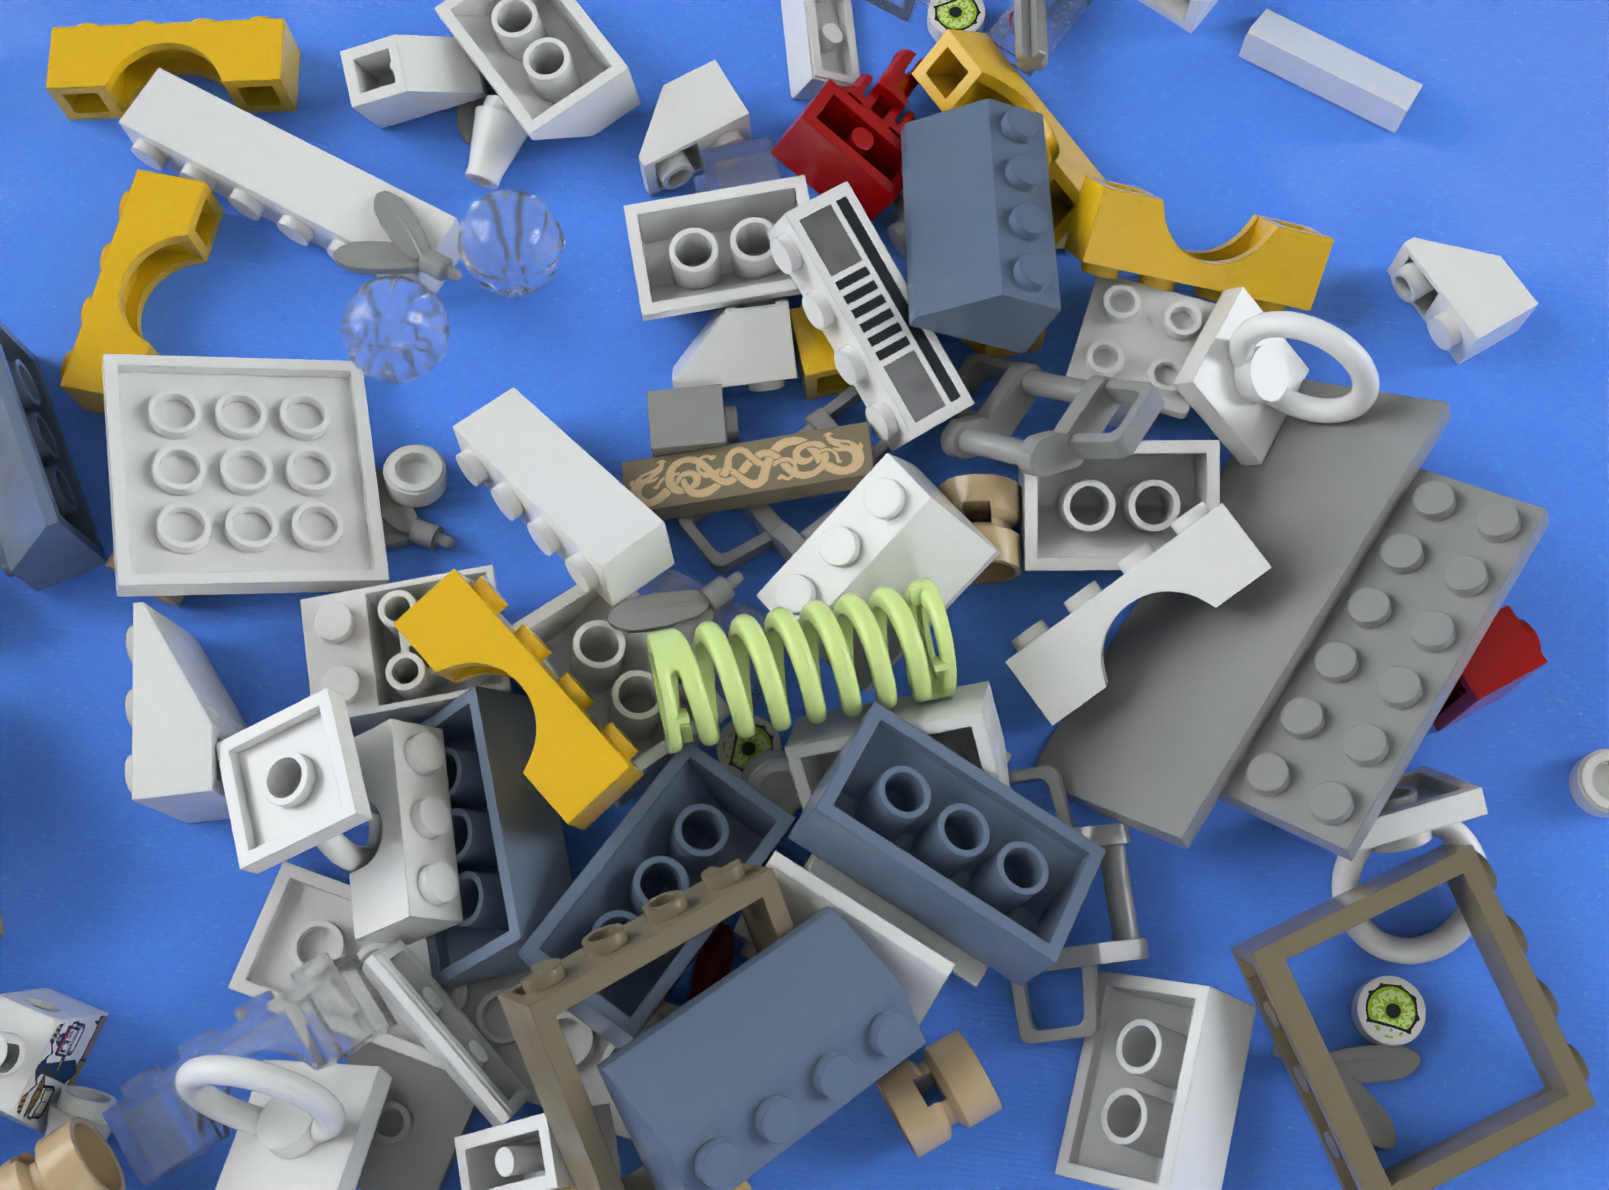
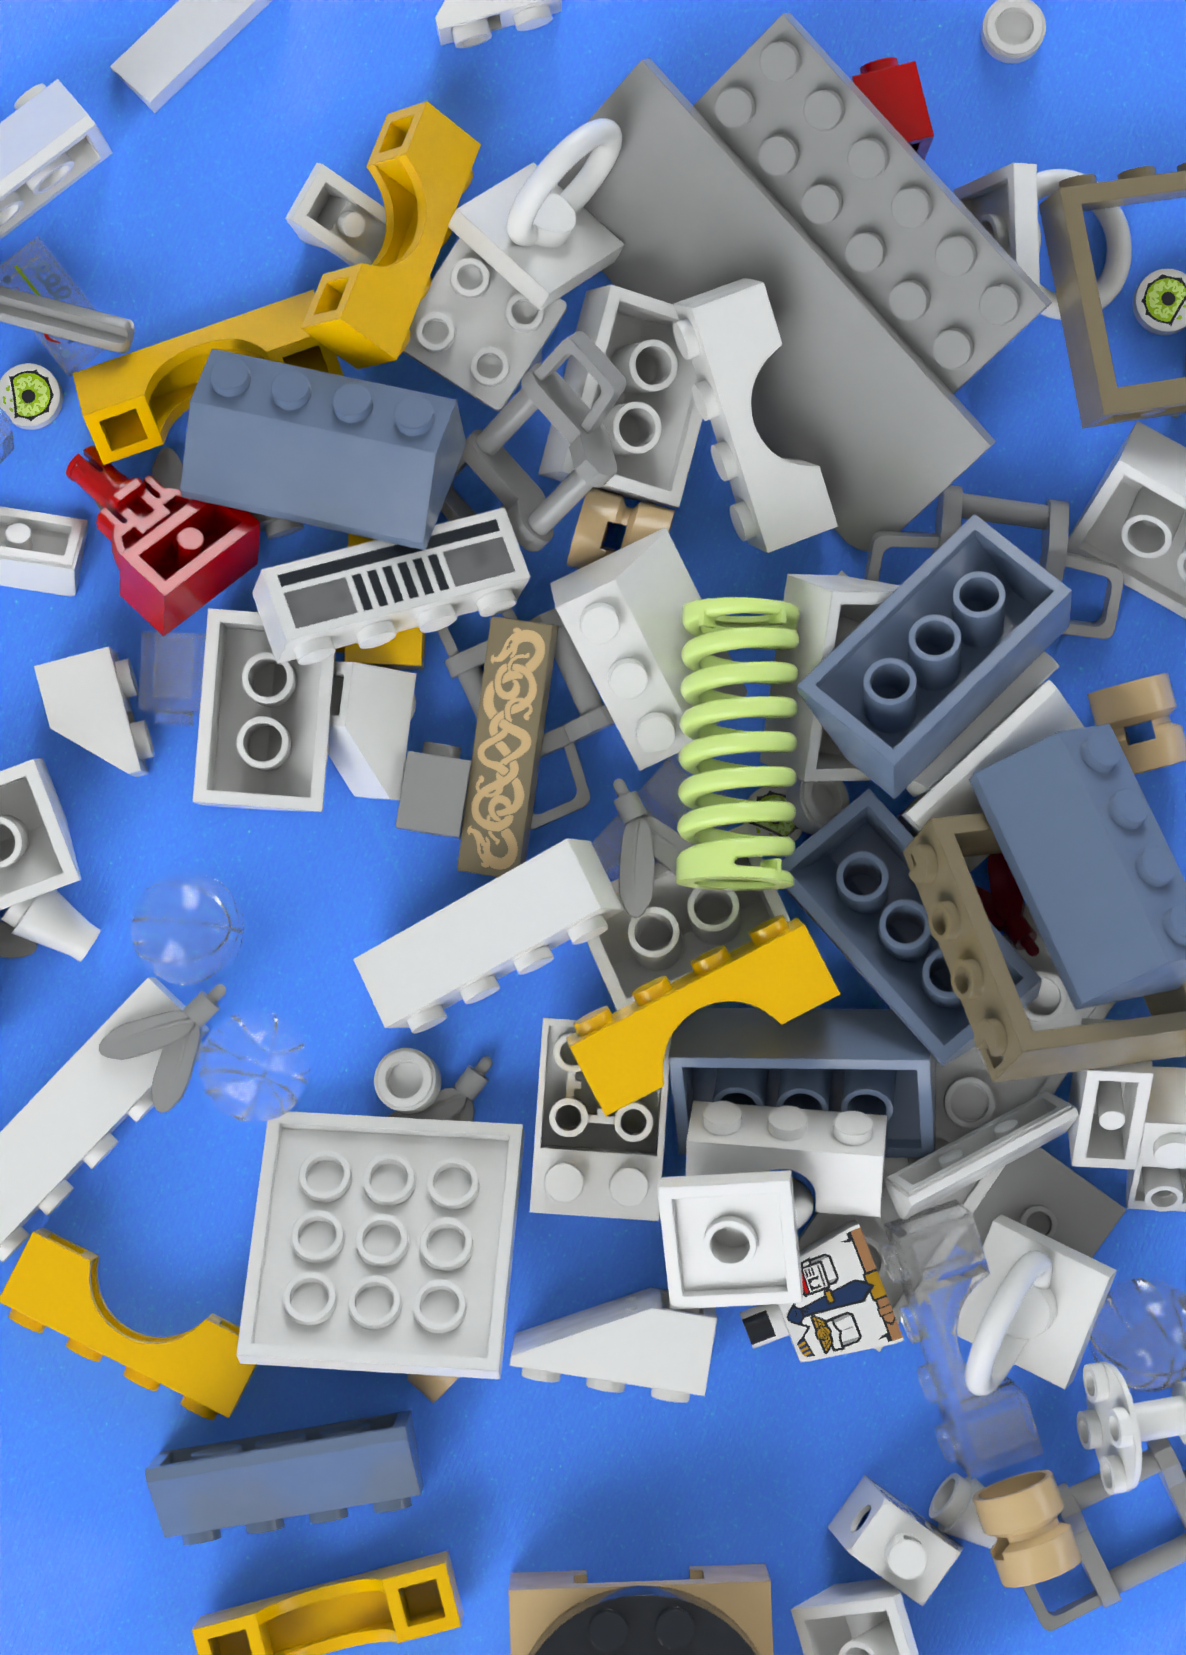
camera: 85 degrees left, 15 degrees up
none -> white slope [285,163,386,266]
none -> torso [739,1219,904,1362]

